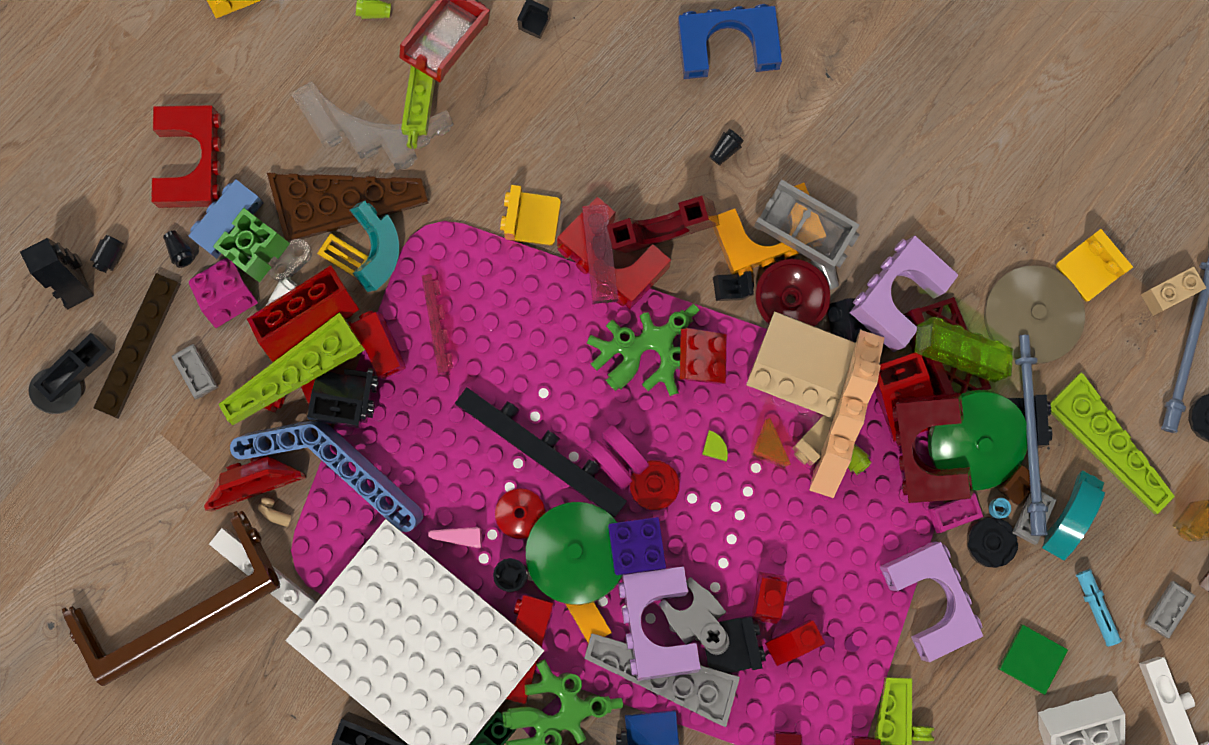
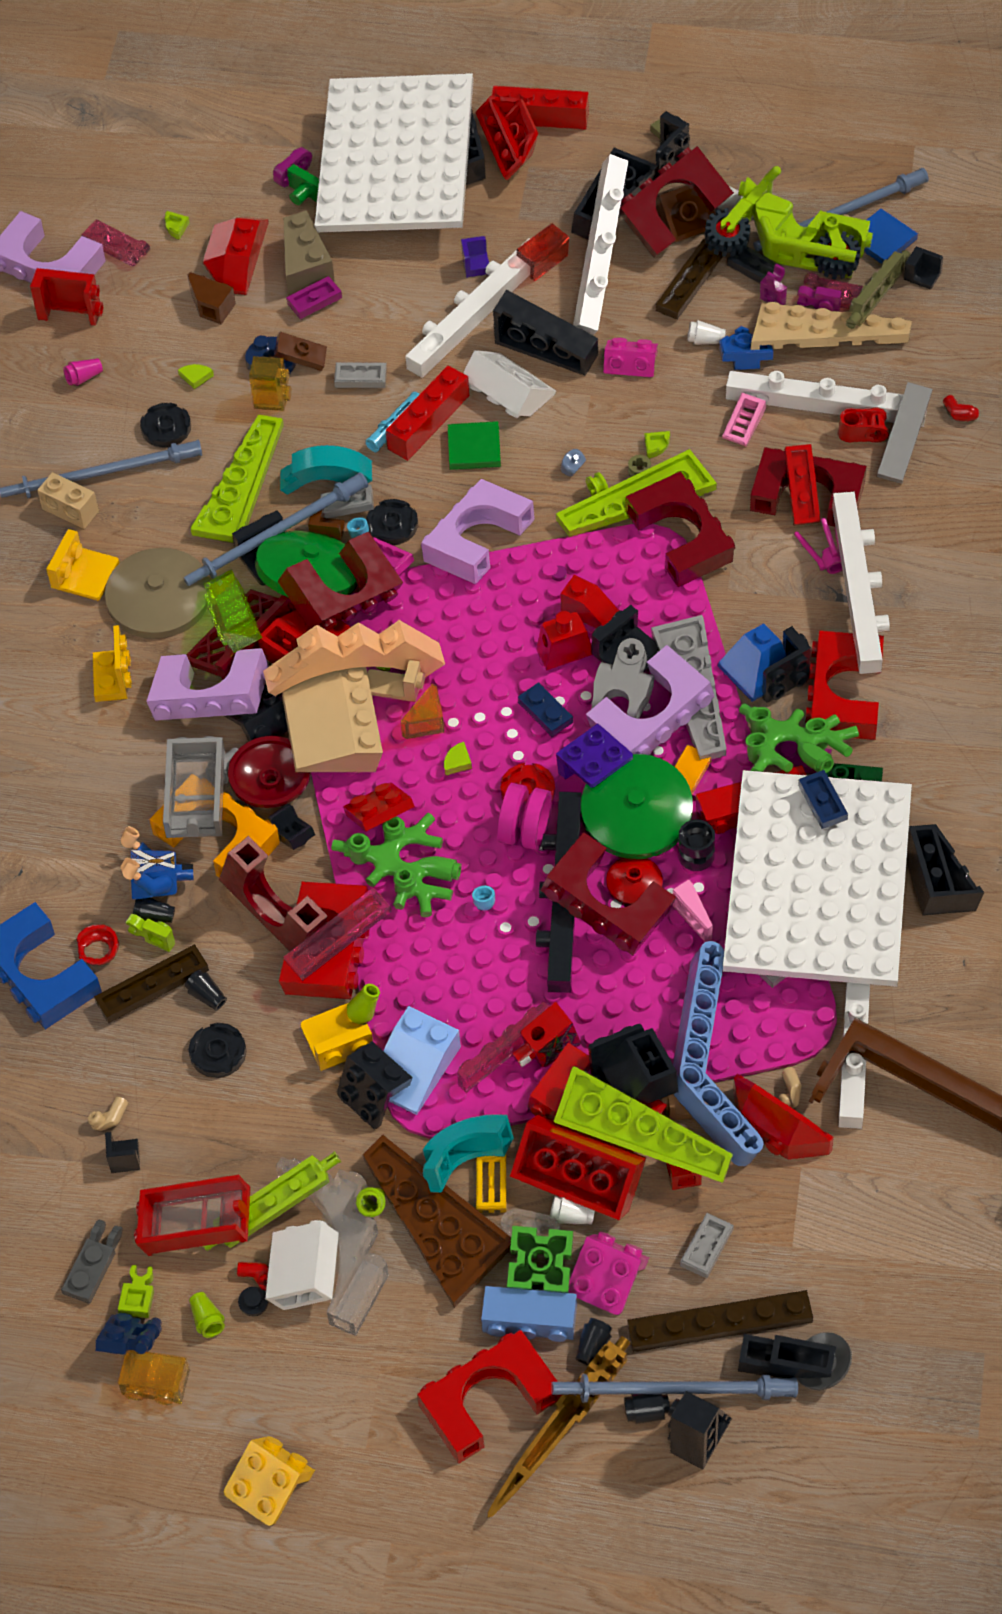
camera: 120 degrees left, 25 degrees down
none -> red piece [76,925,119,966]
none -> tan arm [88,1097,128,1131]
none -> yellow bracket [93,625,132,702]
none -> dark brown plate [94,944,209,1023]
none -> torso [120,826,194,899]
none -> lime plate [126,914,175,952]
none -> black cone [185,970,227,1011]
none -> black tile [188,1023,247,1078]
none -> red arm [237,1262,269,1291]
none -> black plate [238,1286,269,1317]
none -> white brick [265,1220,339,1310]
none -> black bracket [337,1041,413,1129]
none -> lime cone [347,984,380,1024]
none -> lime cone [356,1187,386,1217]
none -> light blue slope [384,1006,461,1115]
none -> red brick [386,365,470,461]
none -> medium azure hinge [472,886,496,911]
none -> pearl gold piece [487,1336,630,1518]
none -> red torso [512,1002,581,1067]
none -> dark blue plate [518,682,573,737]
none -> dark red arch [540,832,676,956]
none -> sand blue bar [551,1374,798,1402]
none -> sand blue piece [560,449,586,476]
none -> dark blue plate [798,770,848,829]

